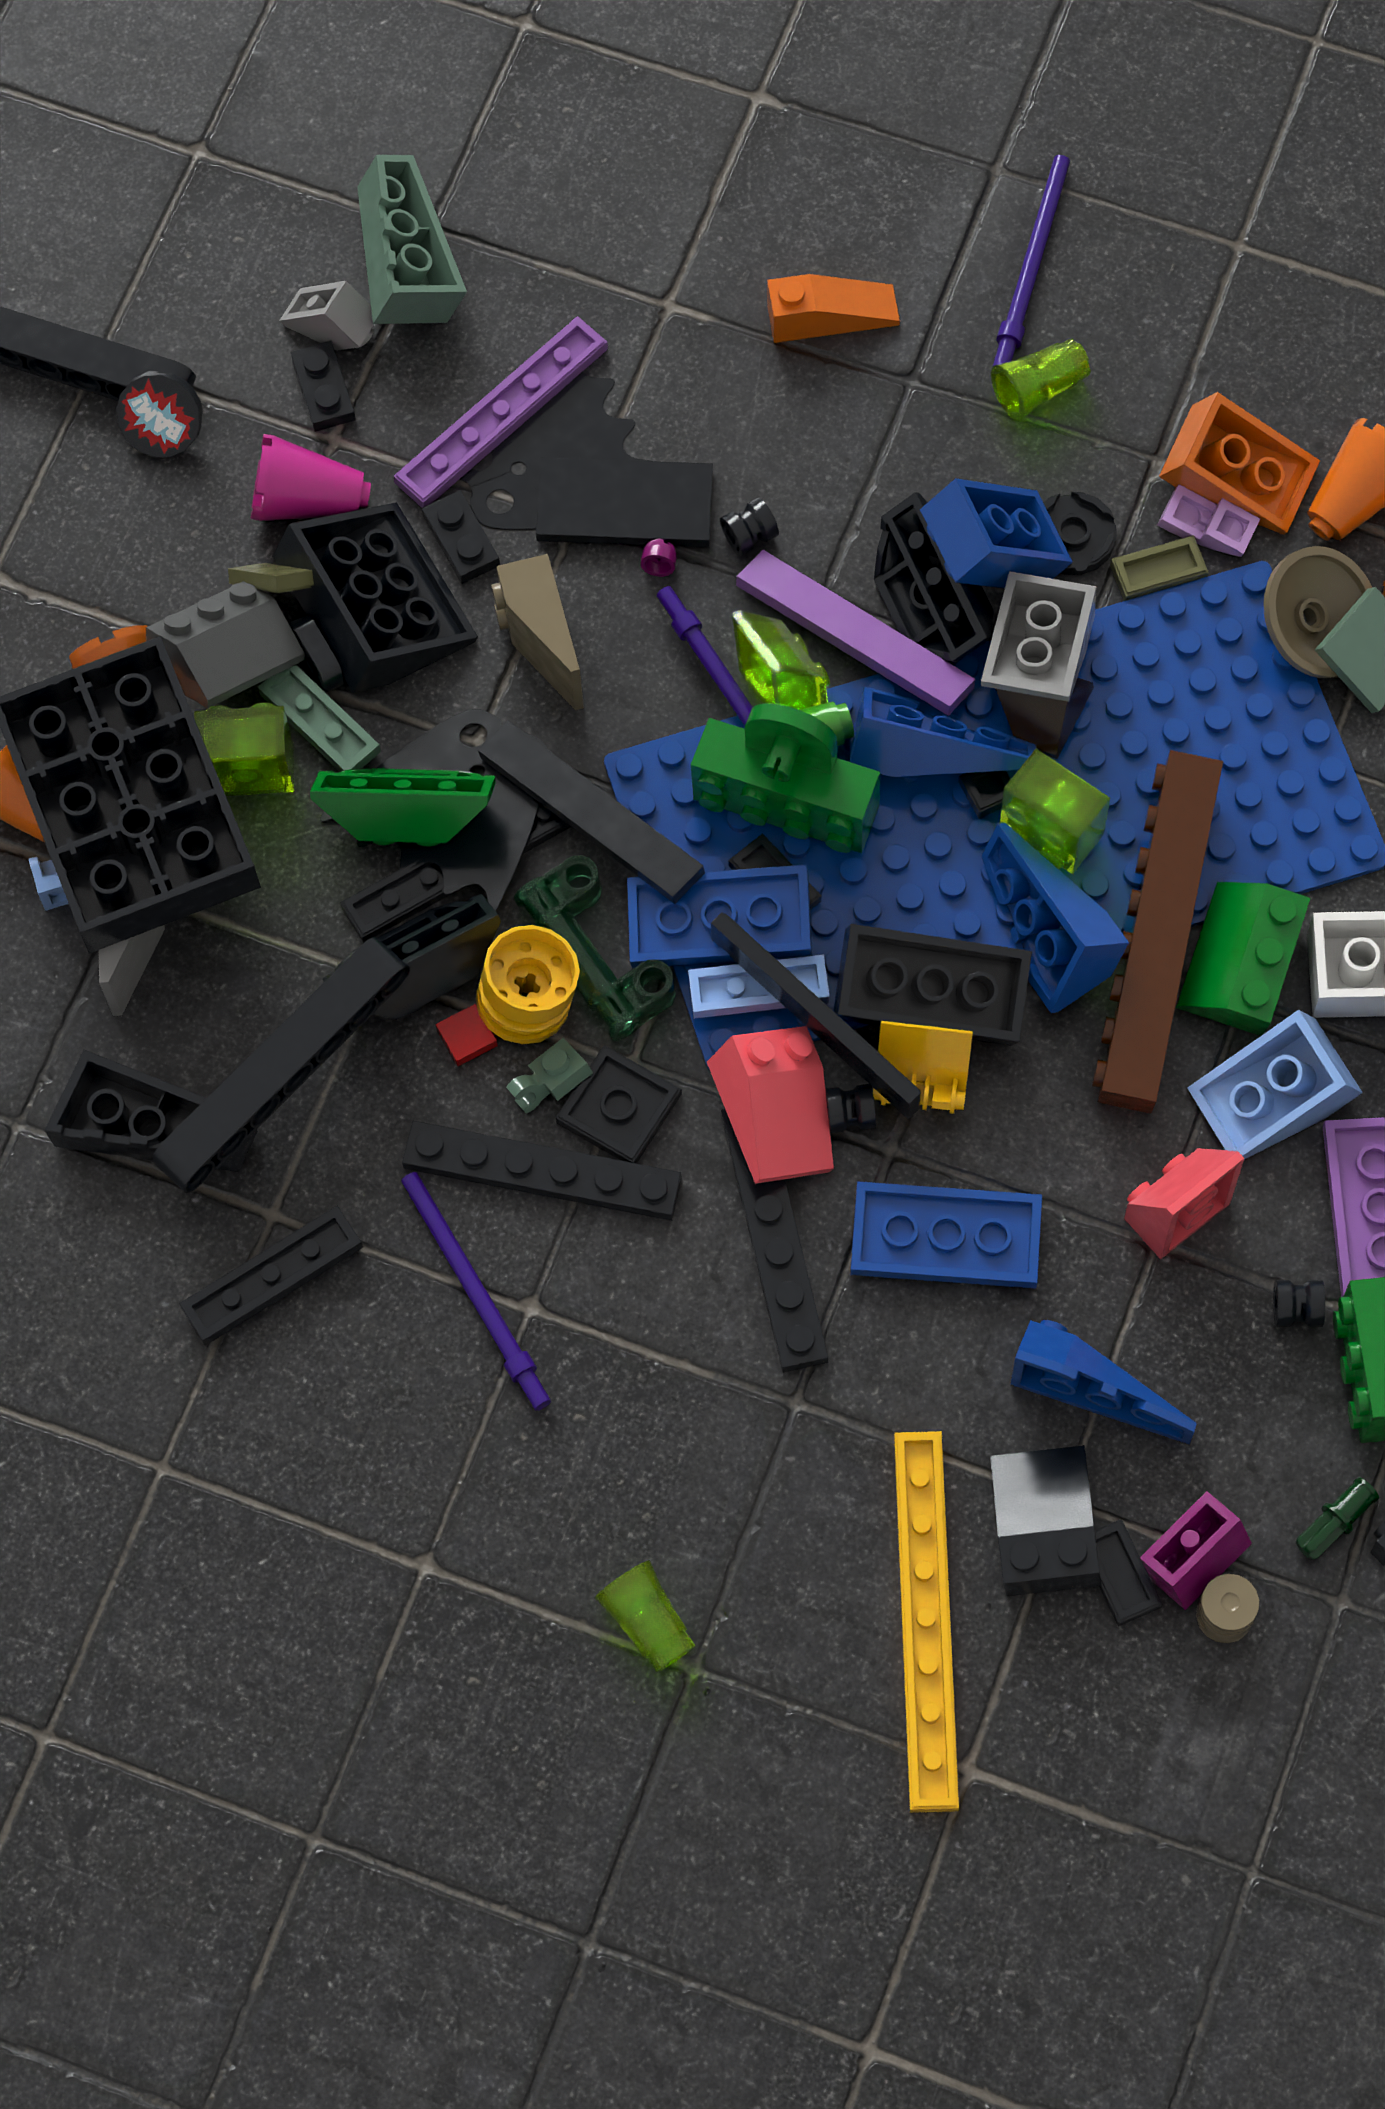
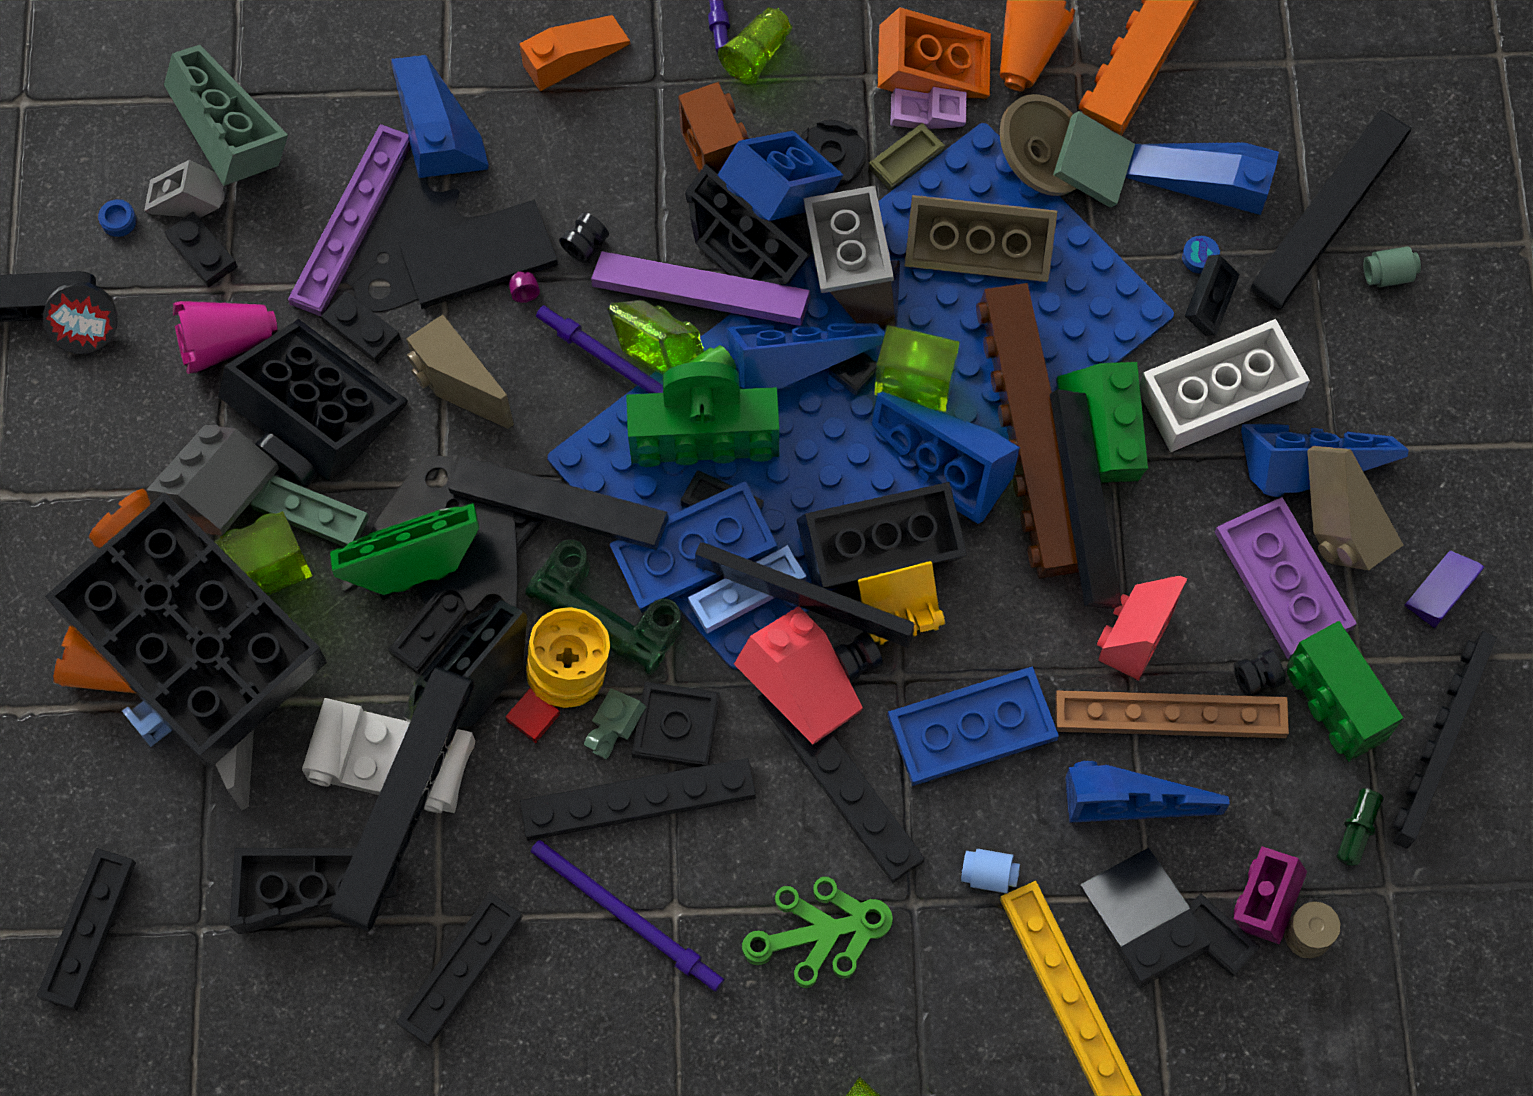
camera: 25 degrees left, 0 degrees up
olive tile [228,563,314,593] -> none
light blue slope [1187,1010,1363,1160] -> none
none -> blue tile [98,199,137,237]
none -> white piece [302,698,476,813]
none -> blue wedge [391,55,489,178]
none -> dark orange brick [678,82,748,172]
none -> bright green plant [742,877,893,988]
none -> dark tan slope [905,195,1057,282]
none -> light blue brick [961,848,1020,894]
none -> black tile [1050,389,1122,609]
none -> medium nougat plate [1055,690,1289,738]

